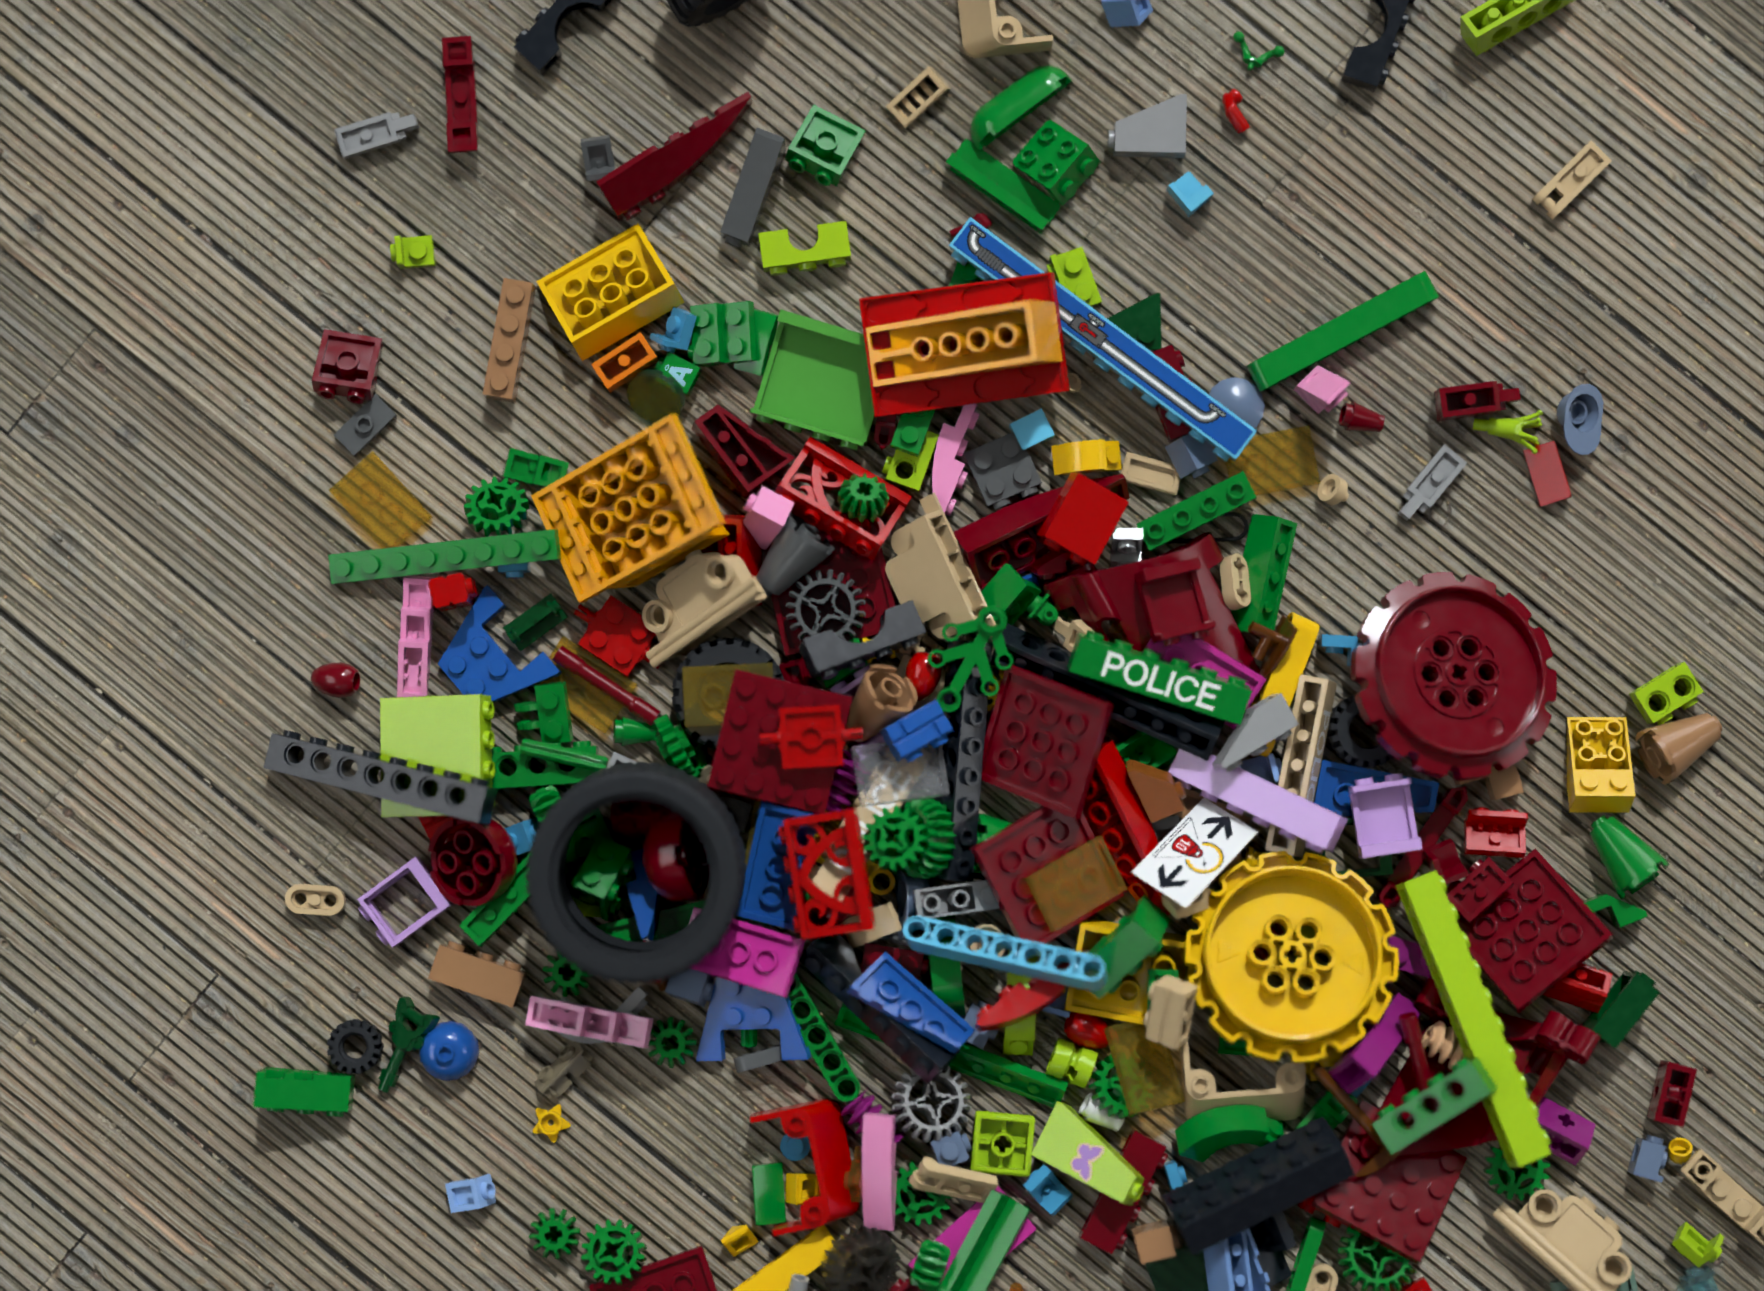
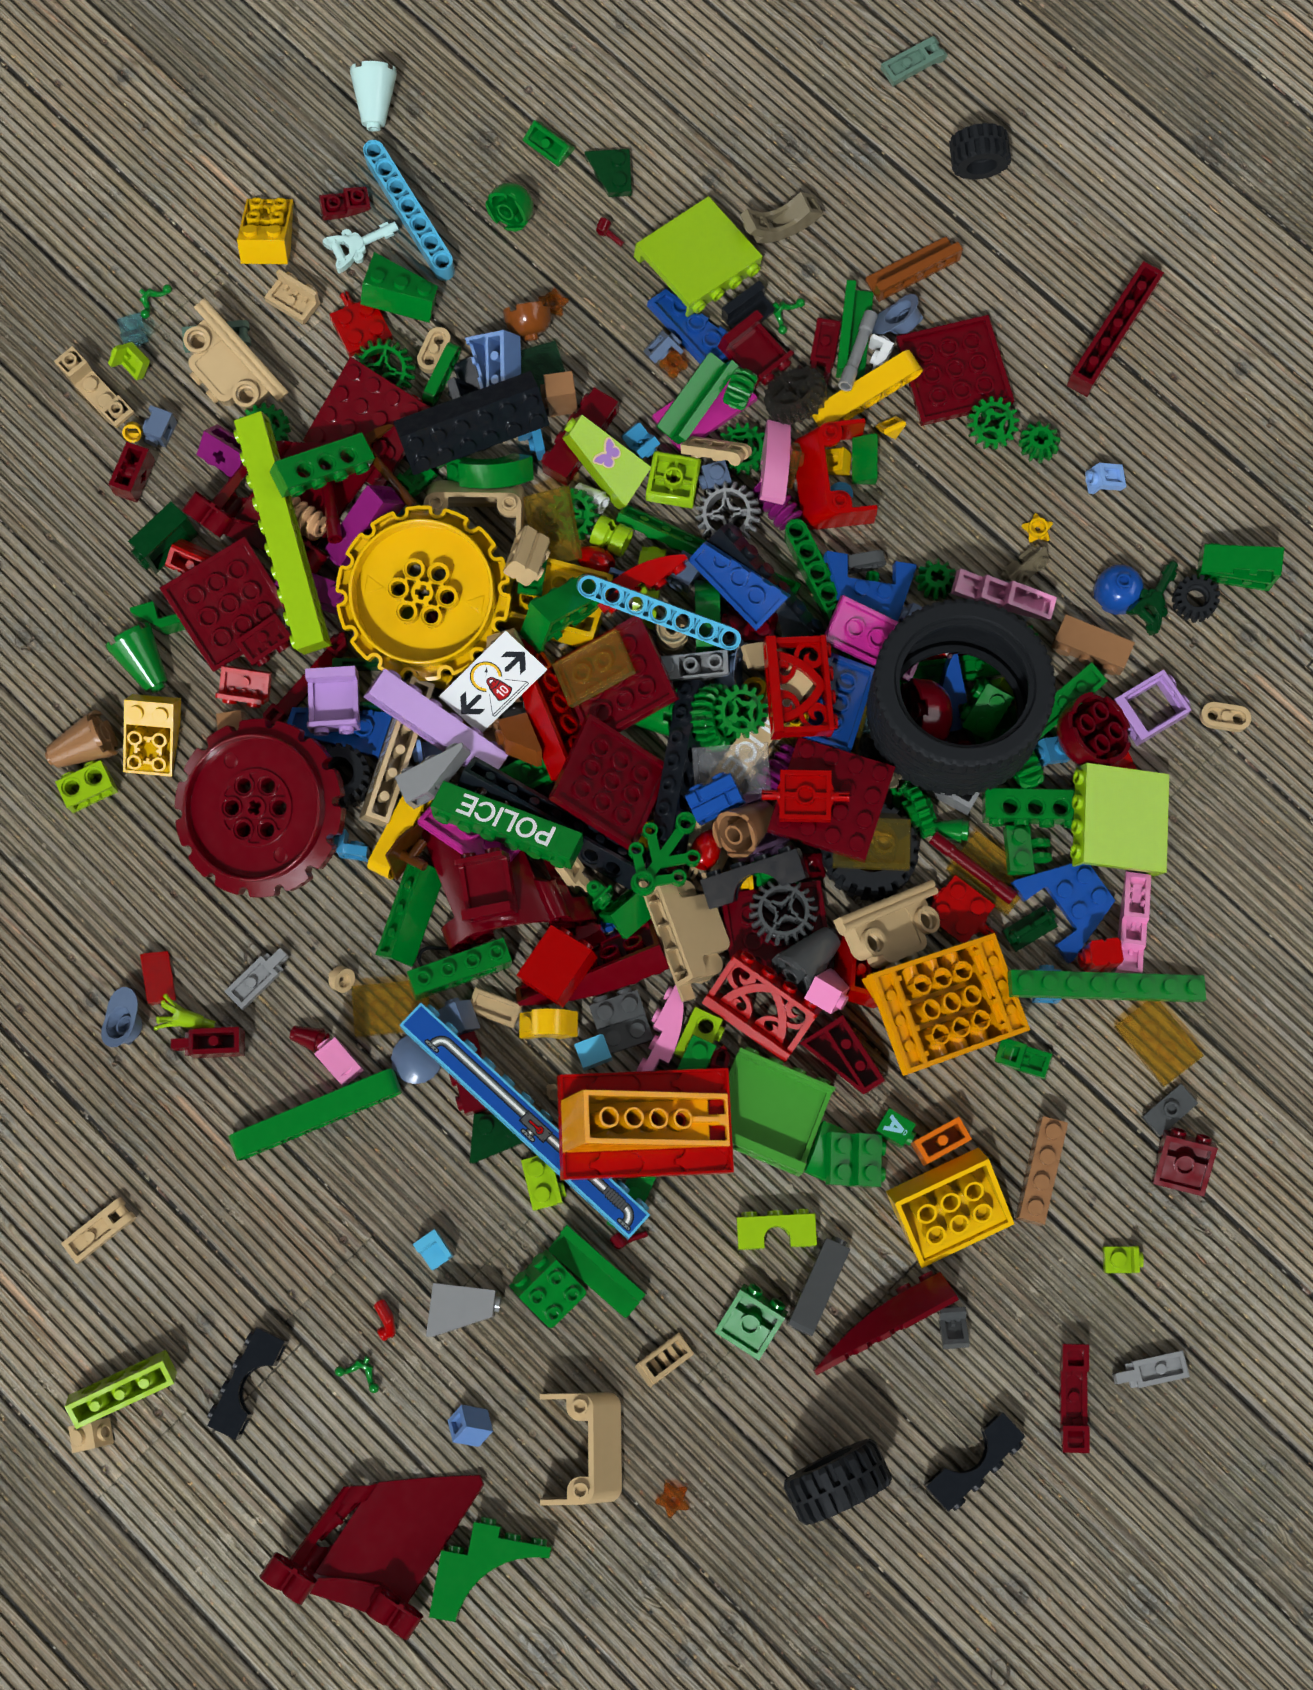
camera: 175 degrees left, 10 degrees down
black brick [263,730,498,824] -> none
dark red animal [311,662,360,698] -> none
green gear [464,476,529,537] -> none
green axle [520,739,608,772] -> none
tile [626,369,685,423] -> none
dark azure bracket [649,307,697,353] -> none
green gear [837,473,889,524] -> none
green brick [970,65,1073,151] -> none
light grey slope [1110,528,1143,568] -> none
tan beam [1220,553,1251,610] -> none
dark red panel [1423,838,1469,885] -> none

